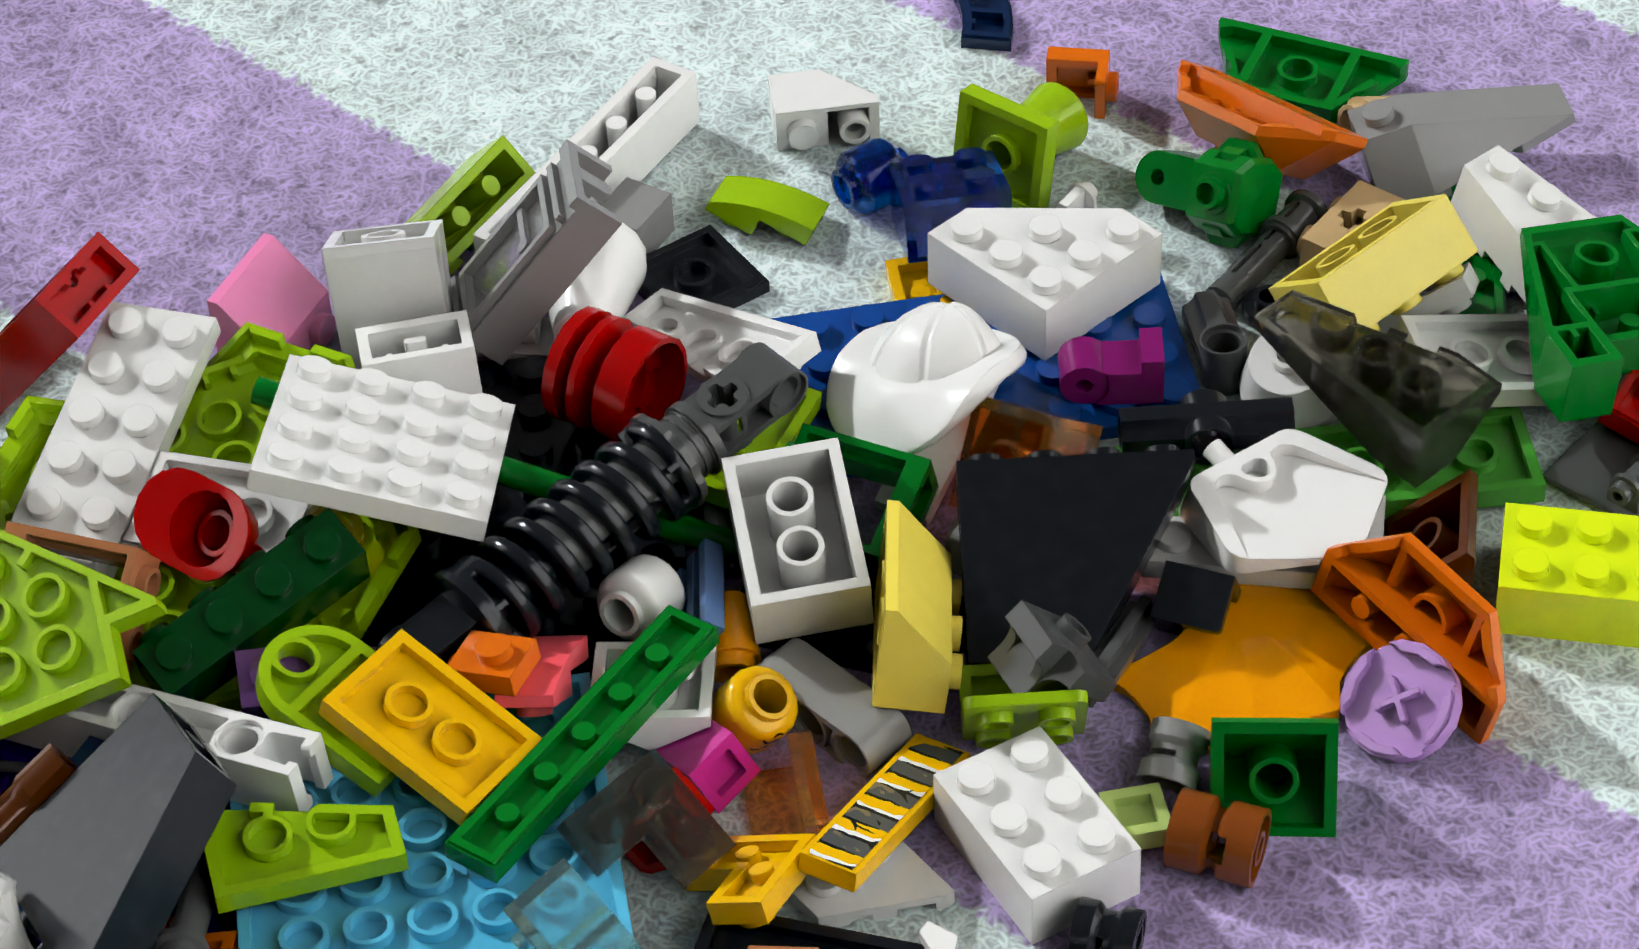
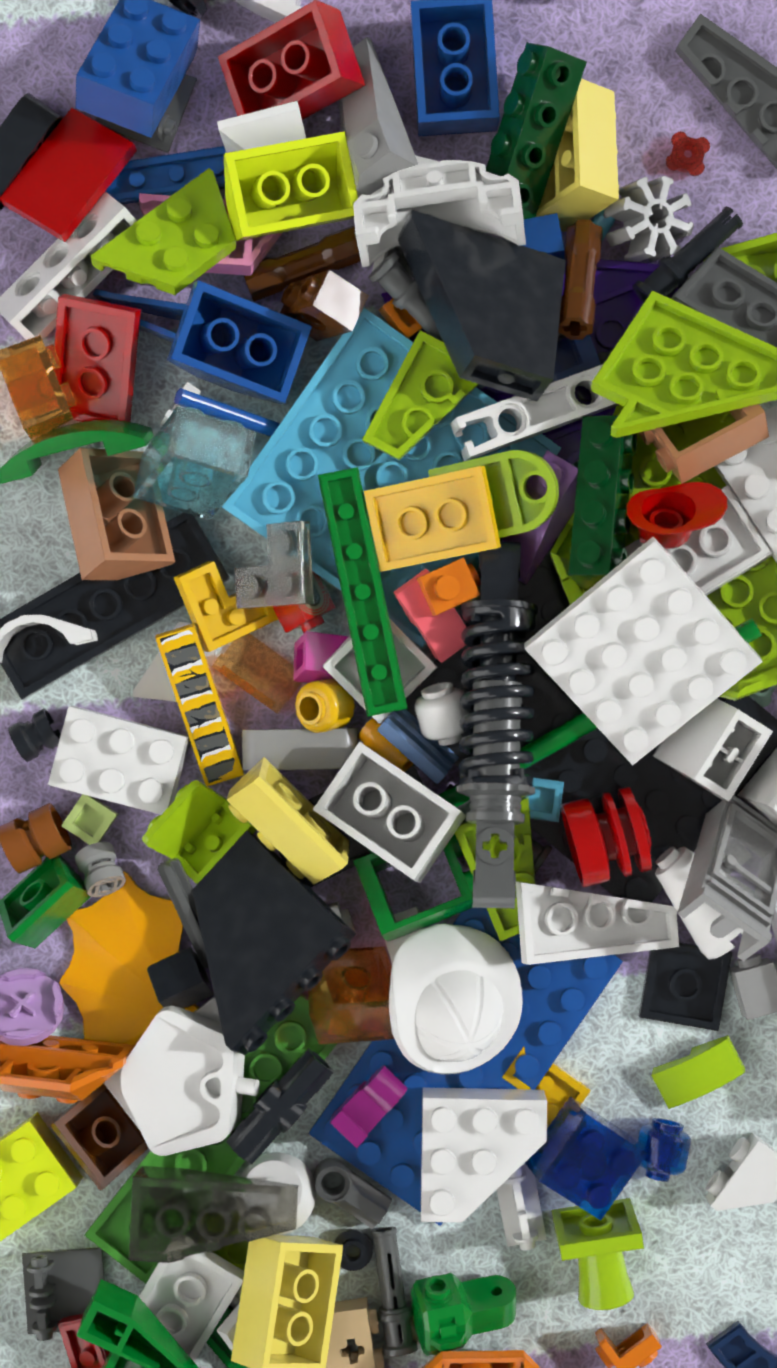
camera: 135 degrees right, 45 degrees up
dark grey brick [987,600,1117,702] -> none

